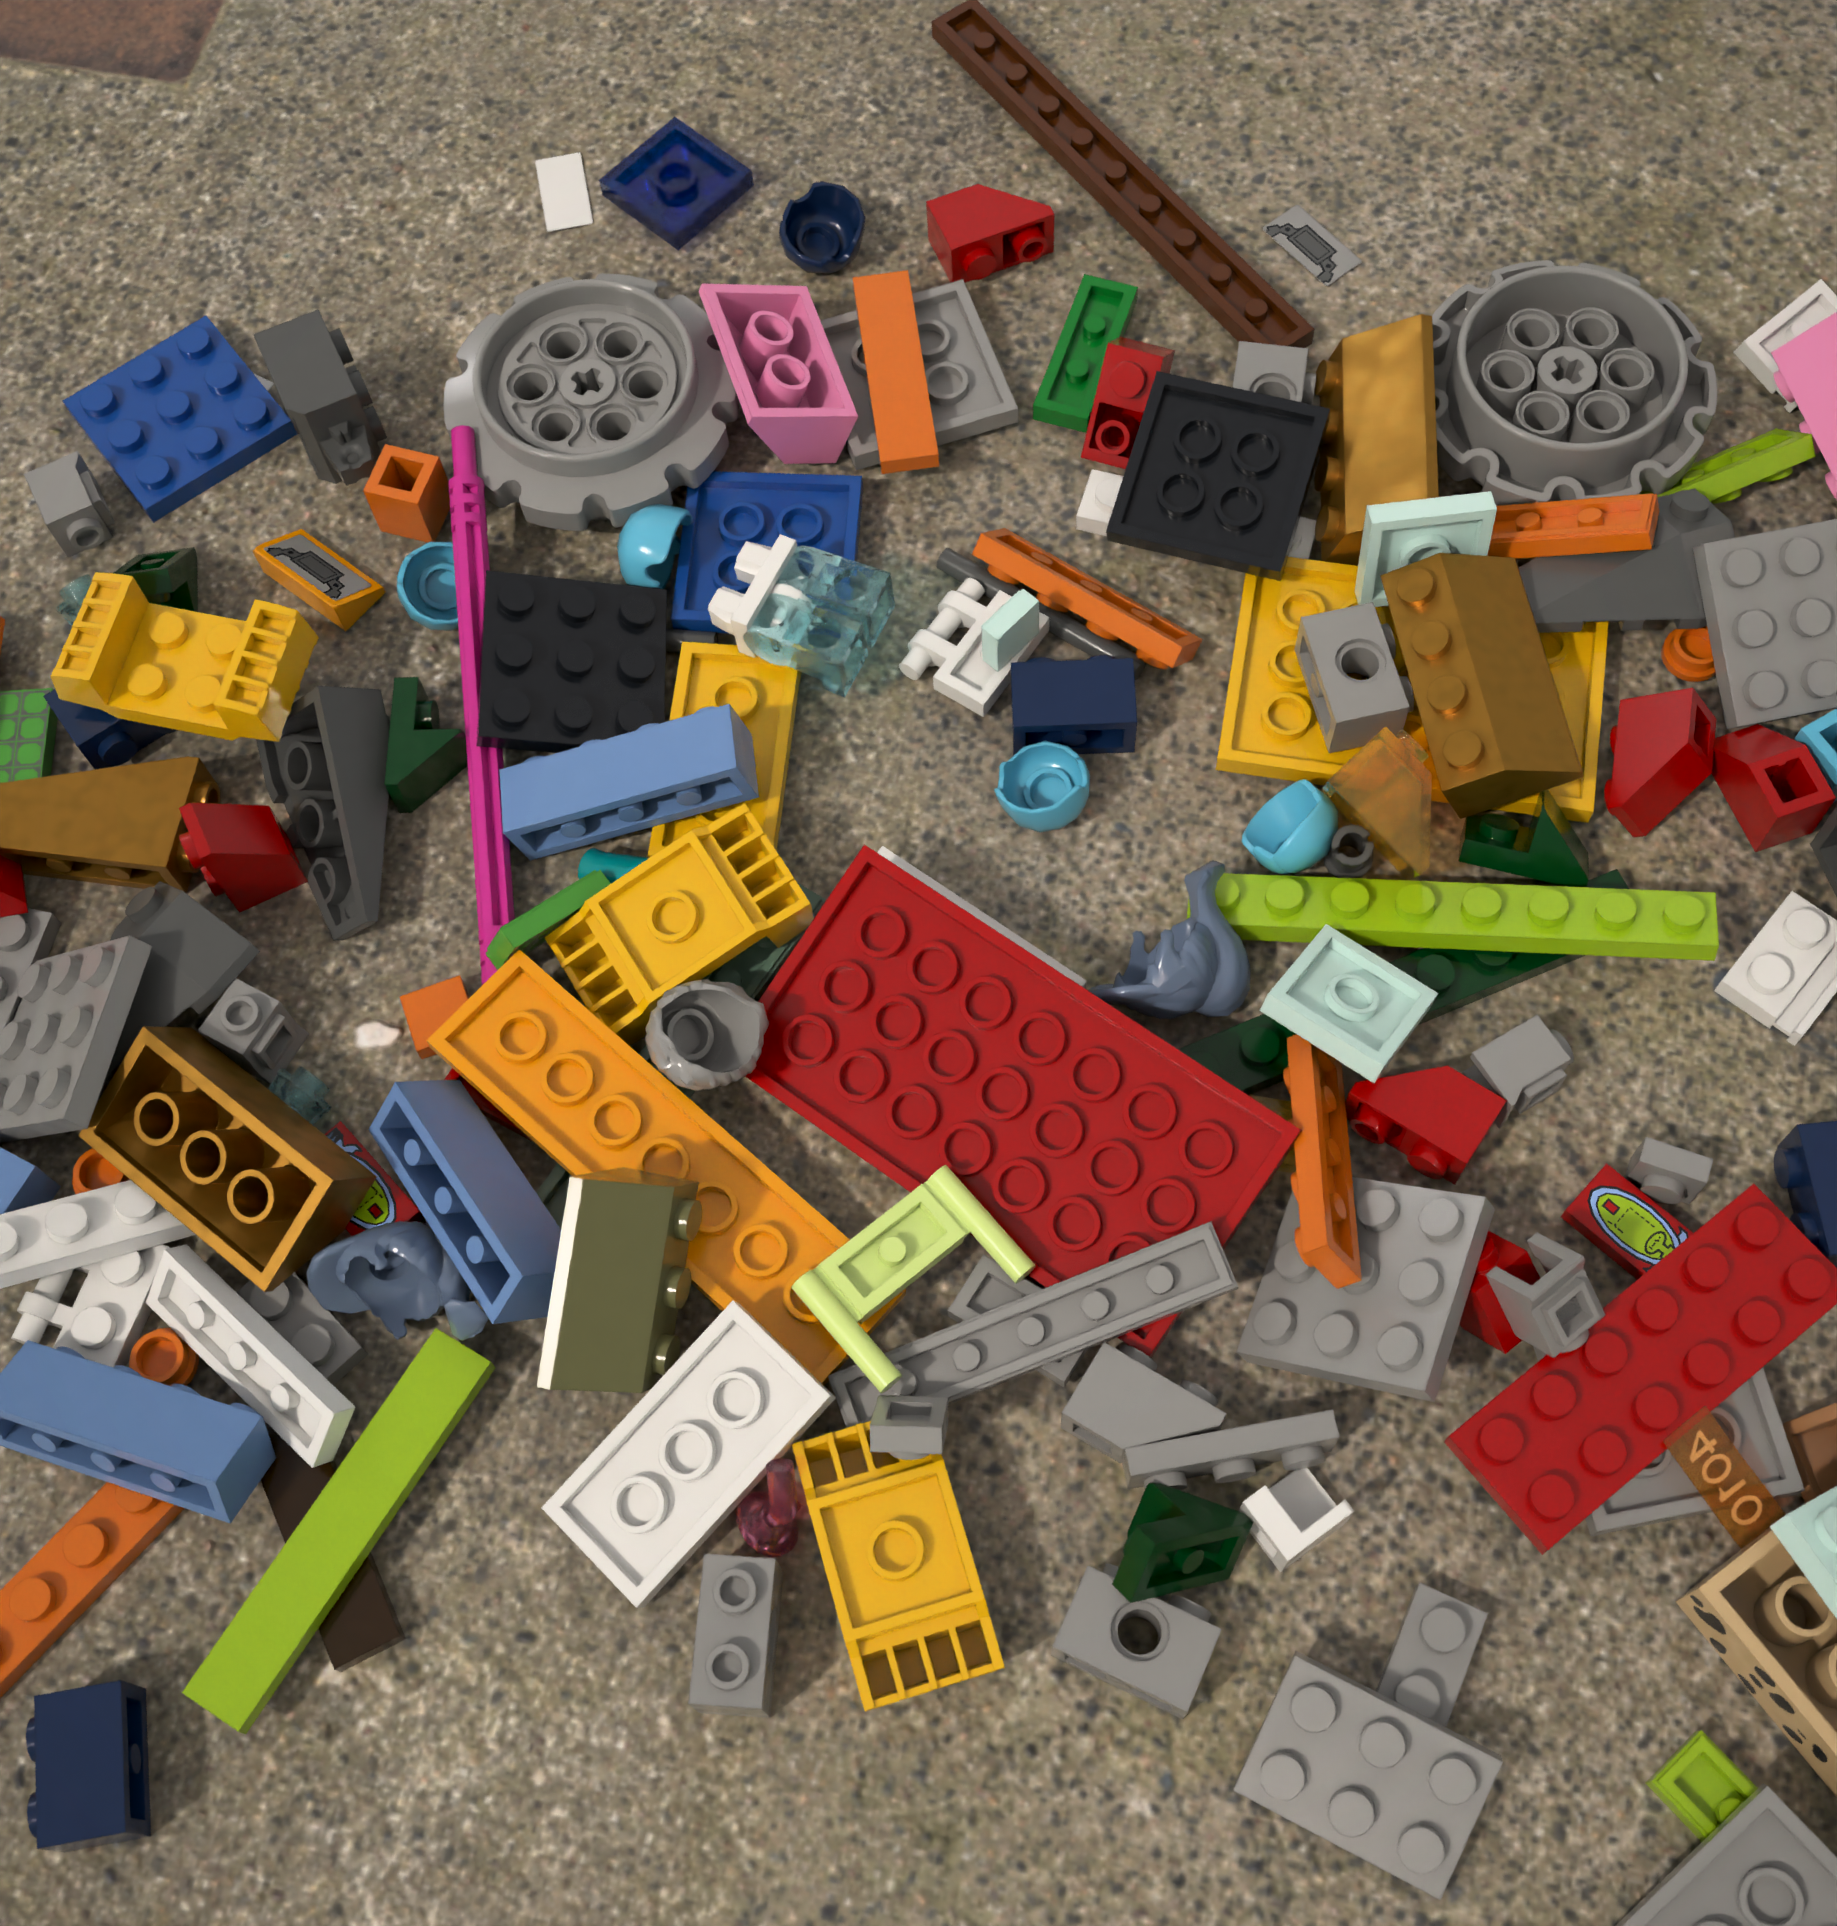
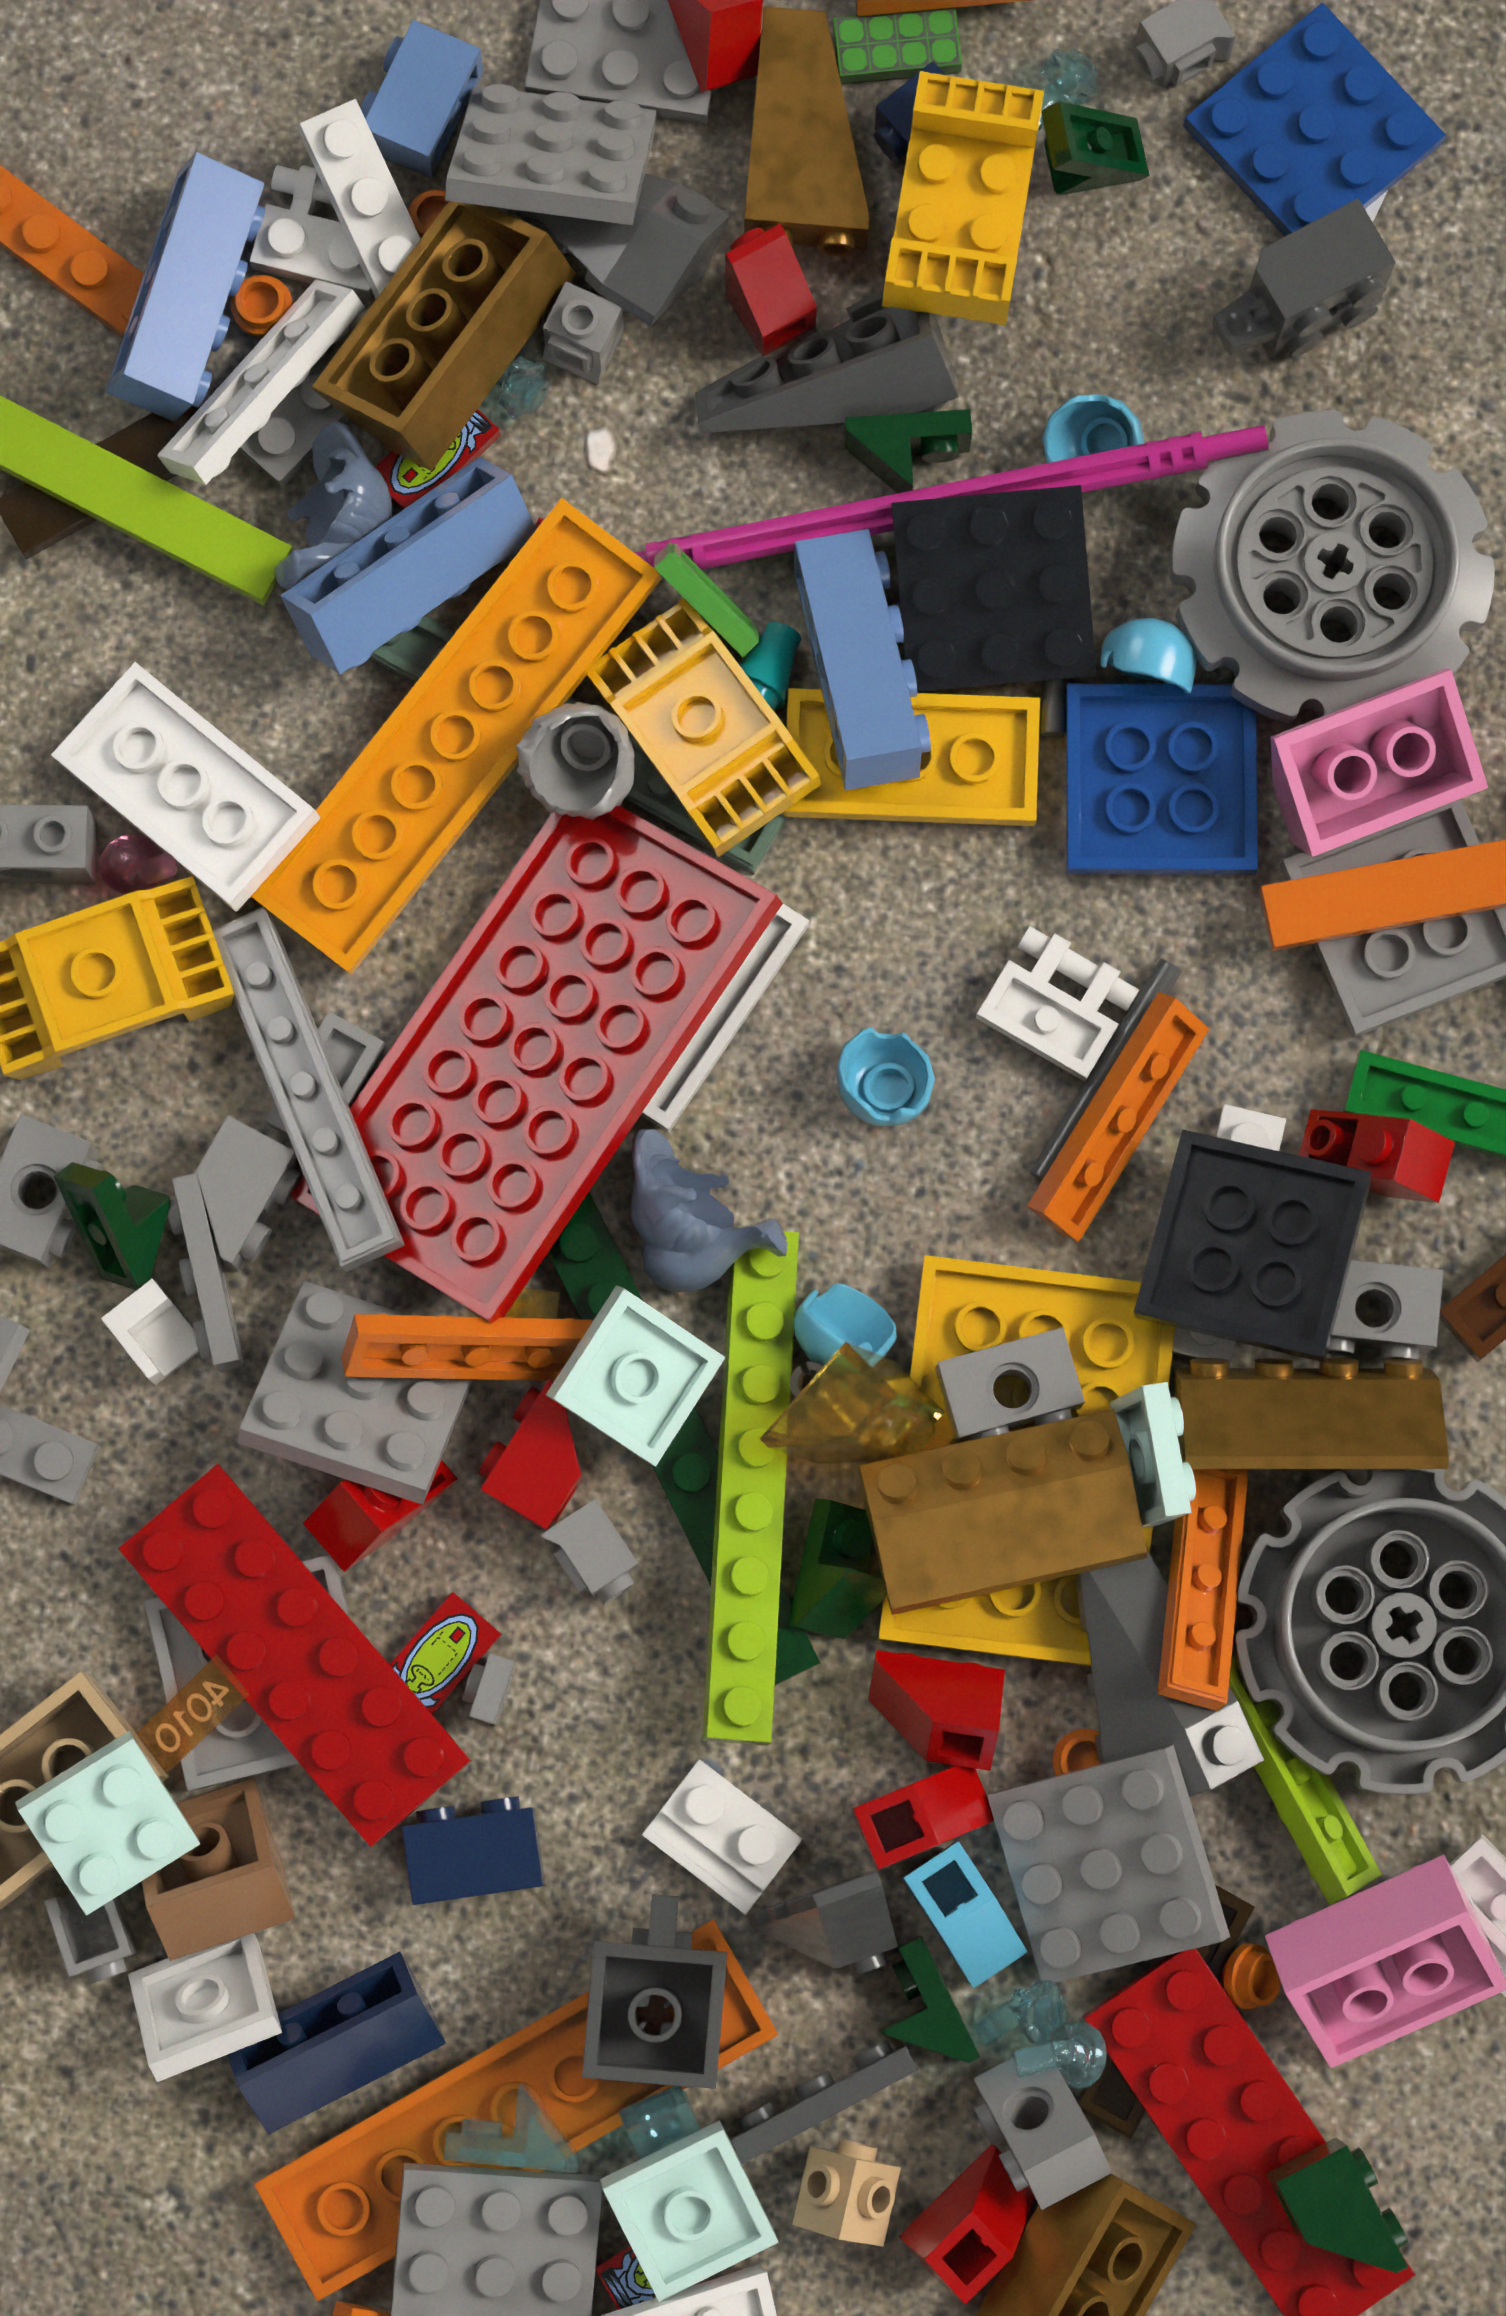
camera: 80 degrees right, 15 degrees up
slope [253,529,386,632] -> none
orange brick [363,444,450,542] -> none
orange tile [400,975,469,1059] -> none
olive slope [537,1167,702,1393] -> none
clear light blue hips [708,534,895,698] -> none
yellowish green plate [791,1165,1036,1394] -> none
light grey plate [870,1395,949,1460] -> none
light aqua tile [981,589,1039,672] -> none
dark blue brick [1011,655,1137,755] -> none
light grey window [1485,1233,1605,1358] -> none

